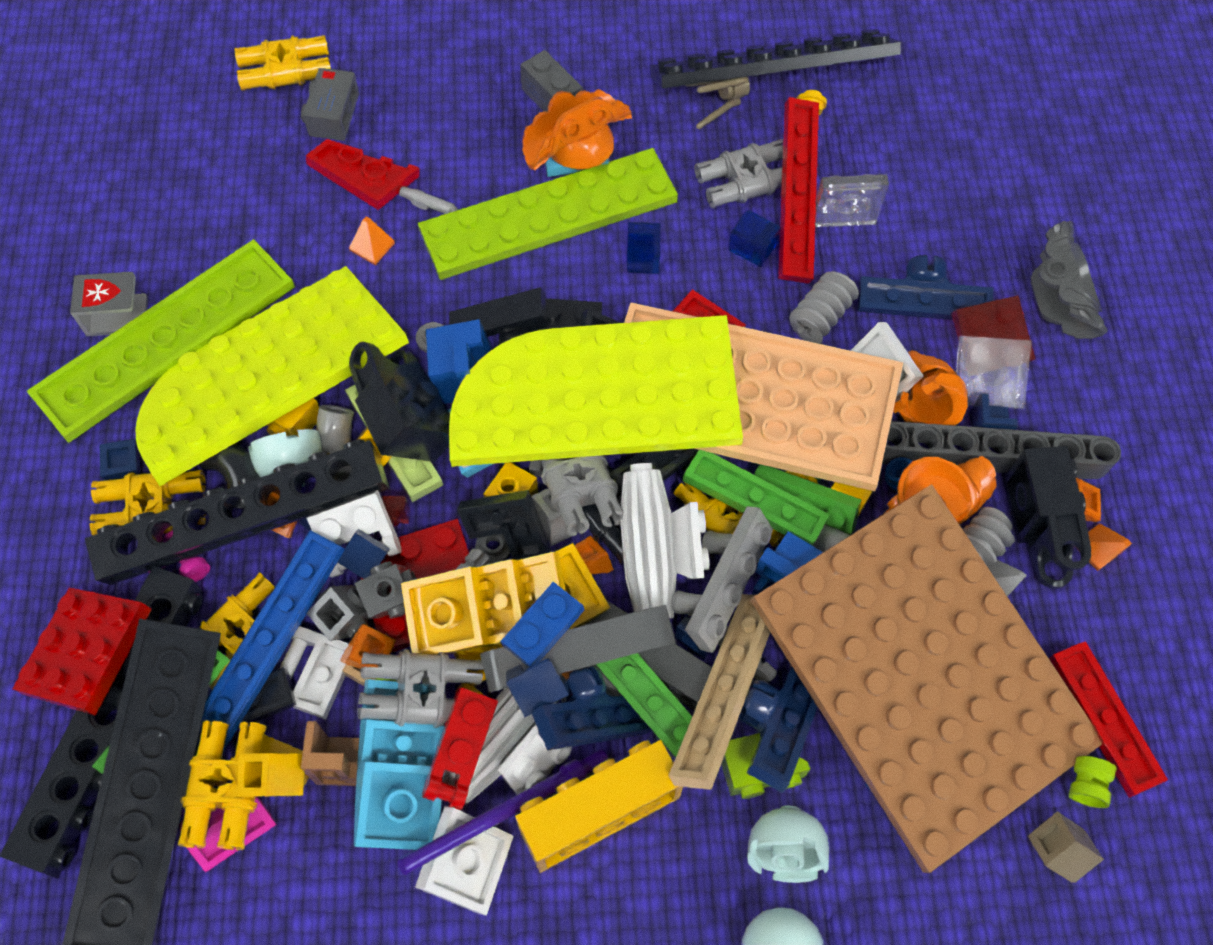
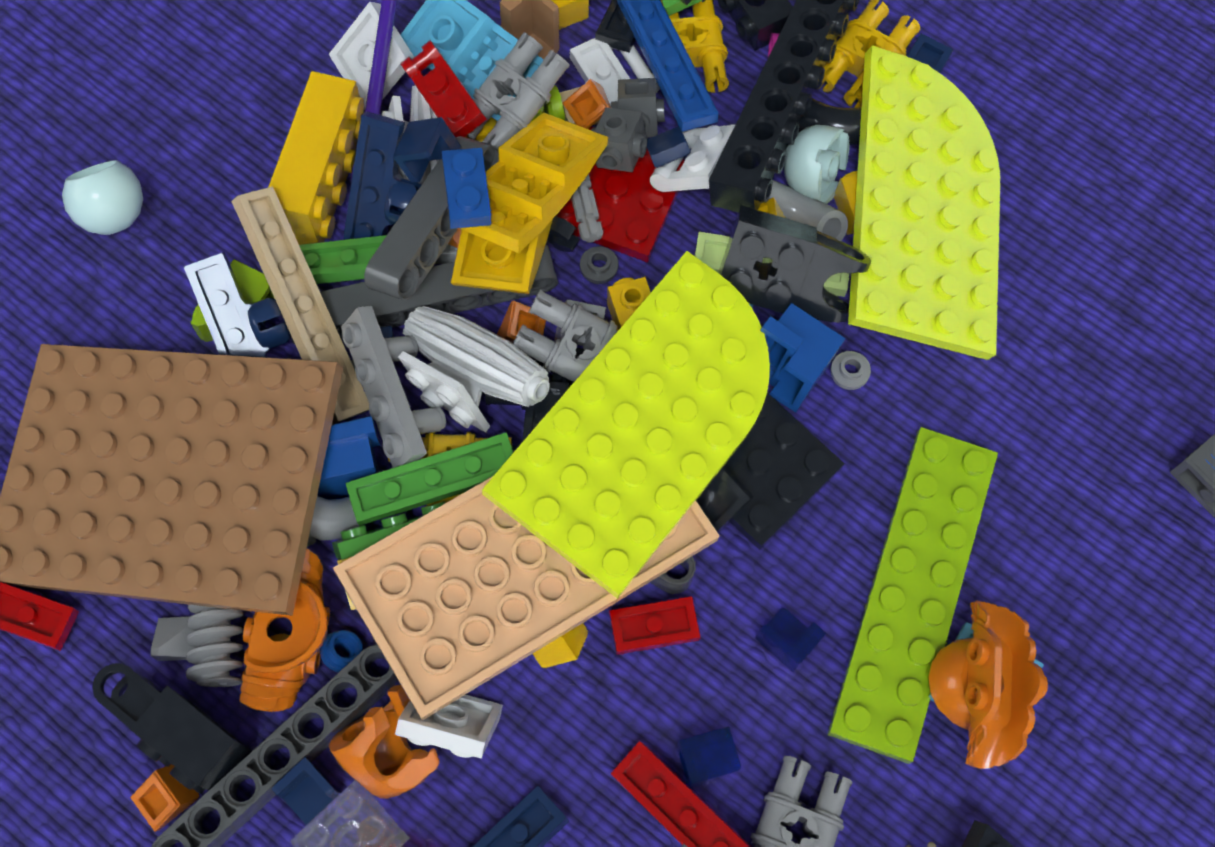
camera: 130 degrees right, 5 degrees up
lime plate [27,239,295,443] -> none
piece [70,272,148,336] -> none
red wing [305,139,420,210] -> none
orange slope [349,216,395,265] -> none
clear red plate [381,496,410,527] -> none
light grey piece [399,186,458,214] -> none
black tile [449,287,547,337] -> none
black plate [457,490,551,560] -> none
dark grey brick [520,50,582,112] -> none
light aqua cylinder [747,806,829,883] -> none
light grey piece [789,271,859,344] -> none
orange slope [1076,523,1132,571] -> none

